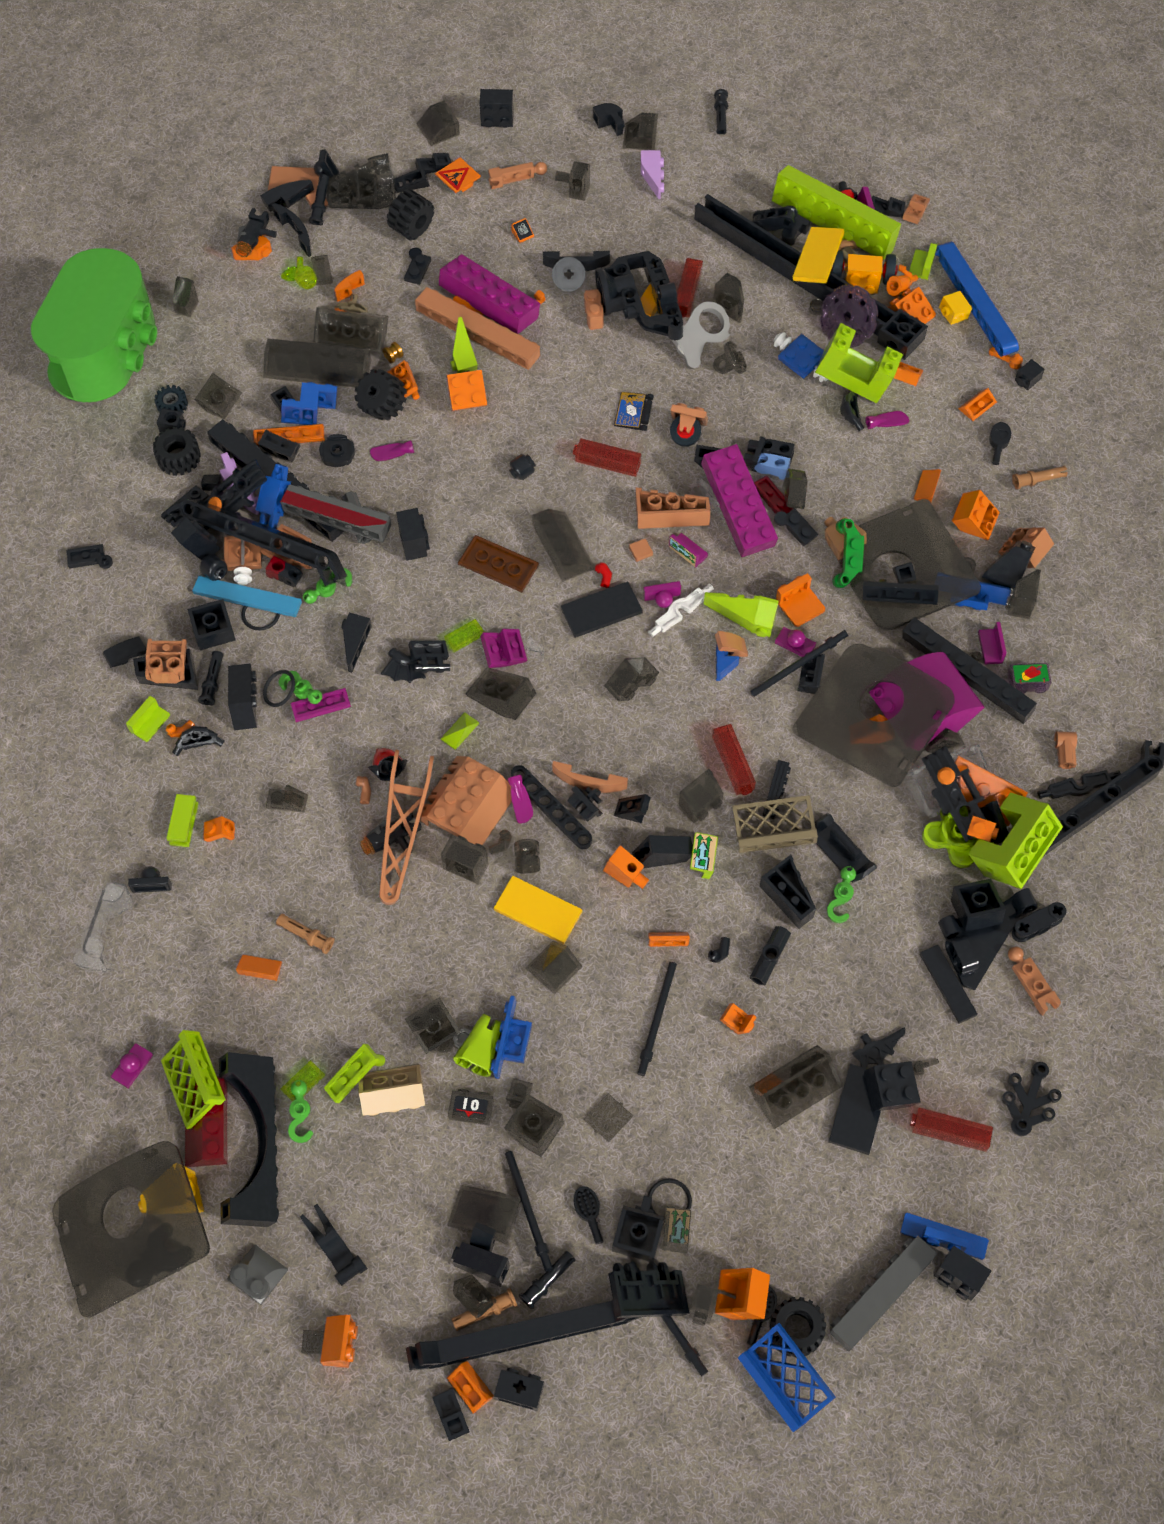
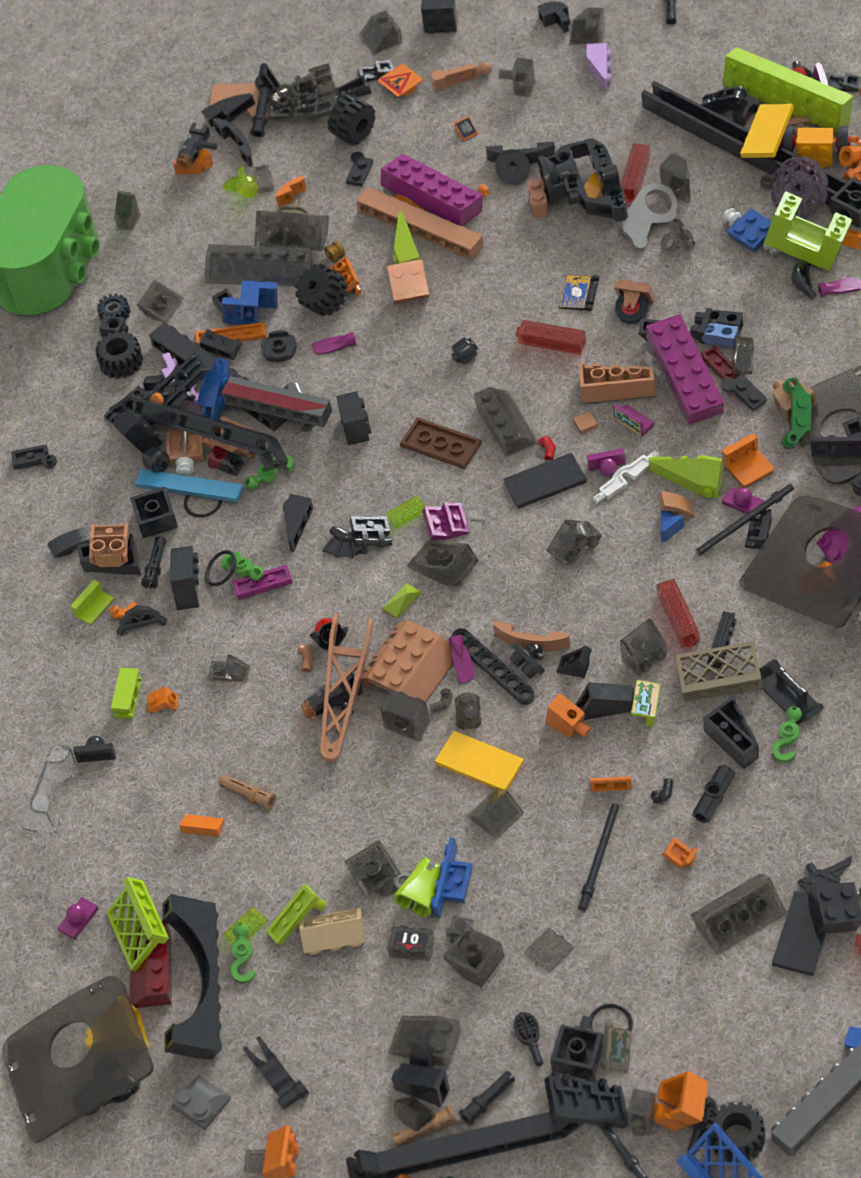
camera: 10 degrees right, 10 degrees down
black bar [505,1151,553,1272] -> none

